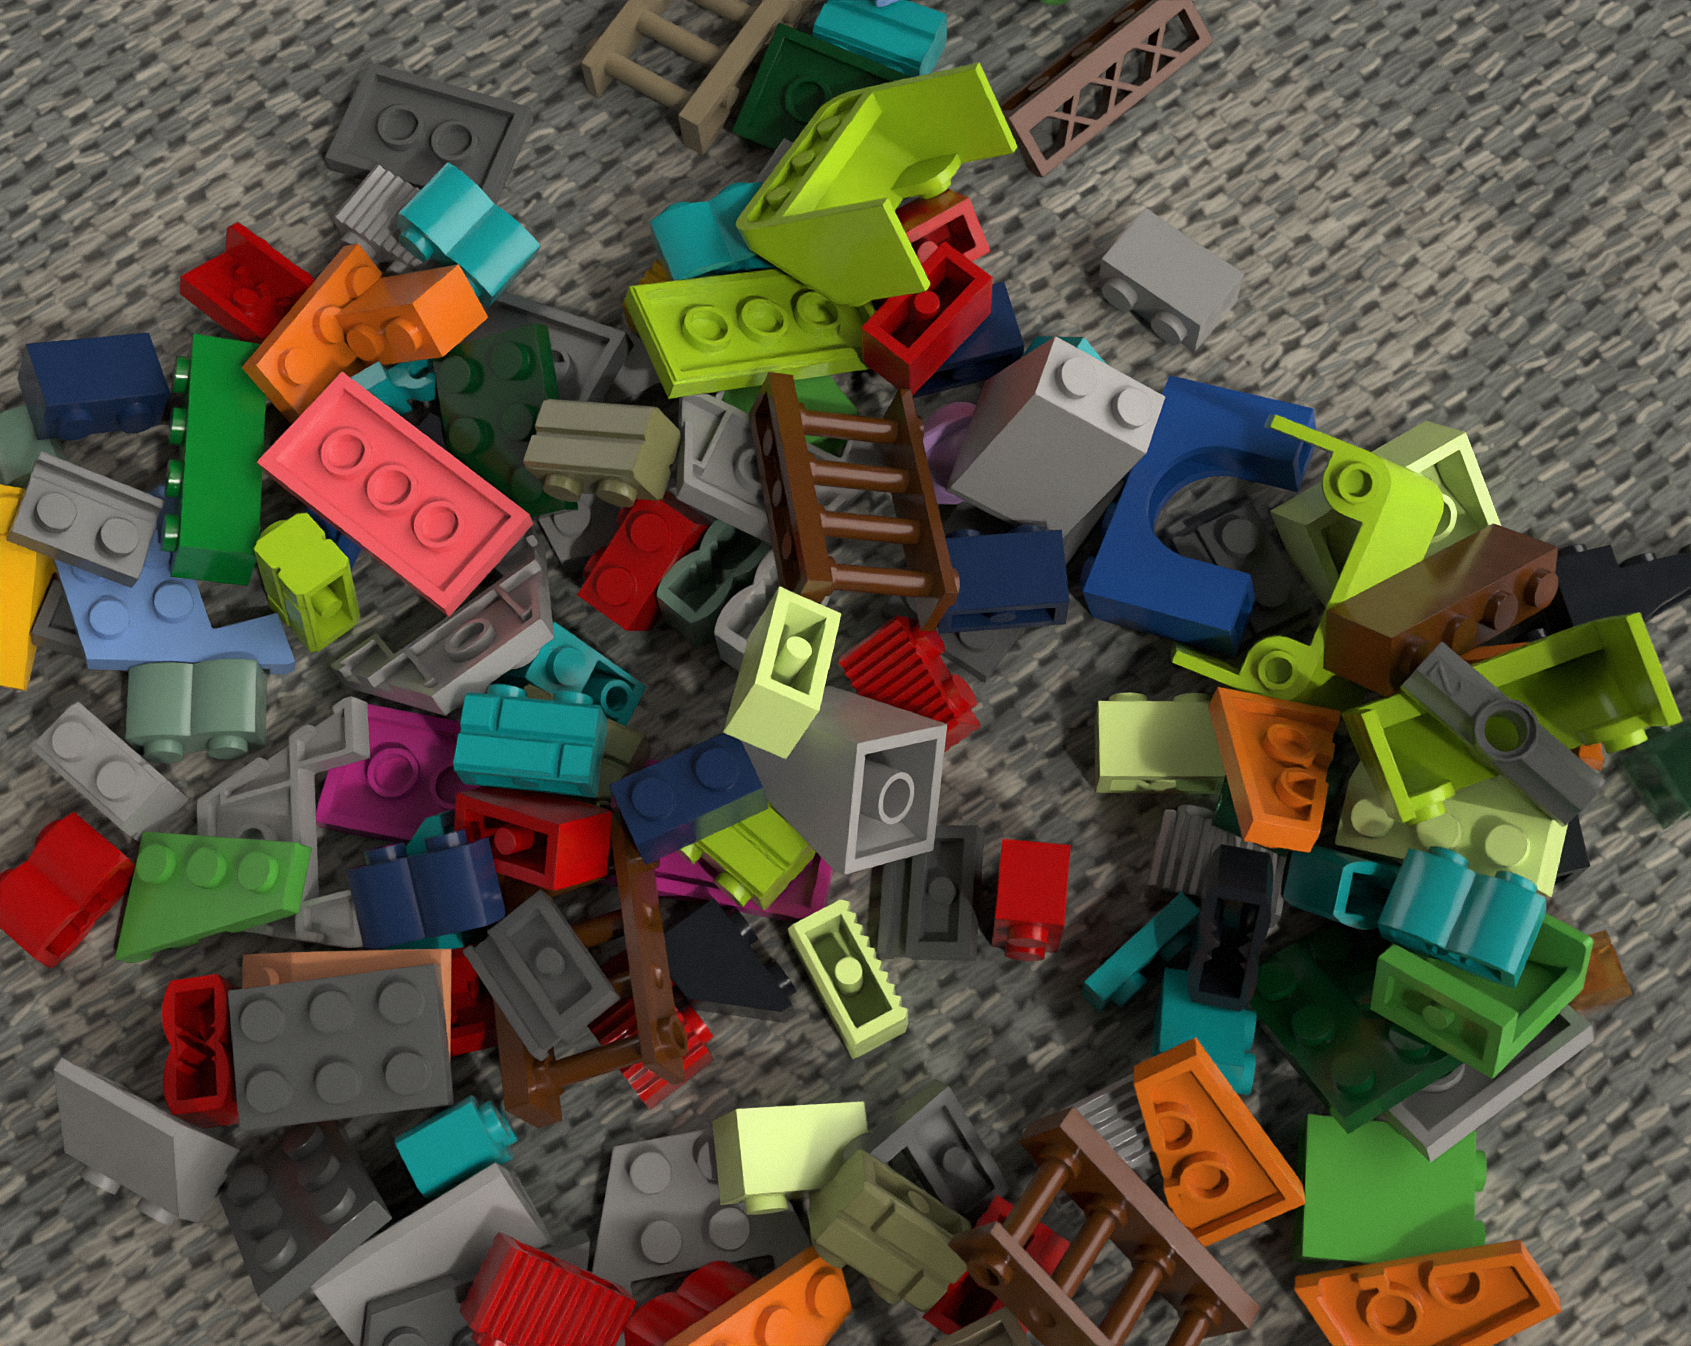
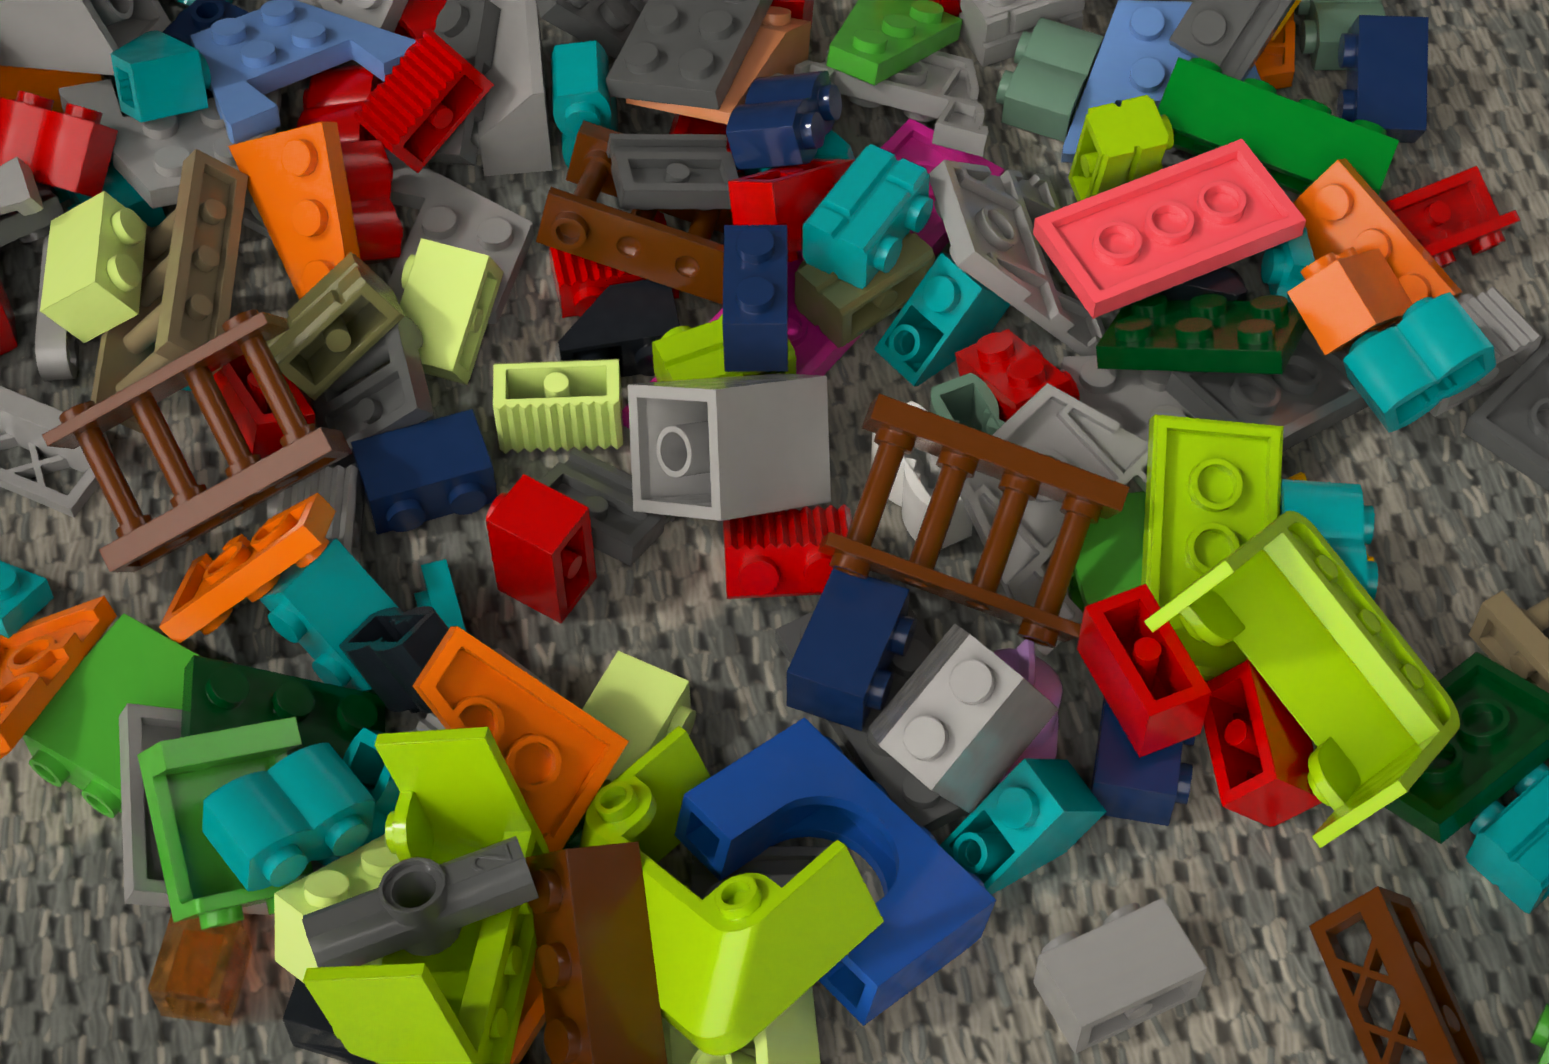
camera: 110 degrees right, 15 degrees down
olive brick [523,399,682,507] -> none
yellowish green brick [723,587,841,759] -> none
none -> dark blue brick [351,409,498,535]

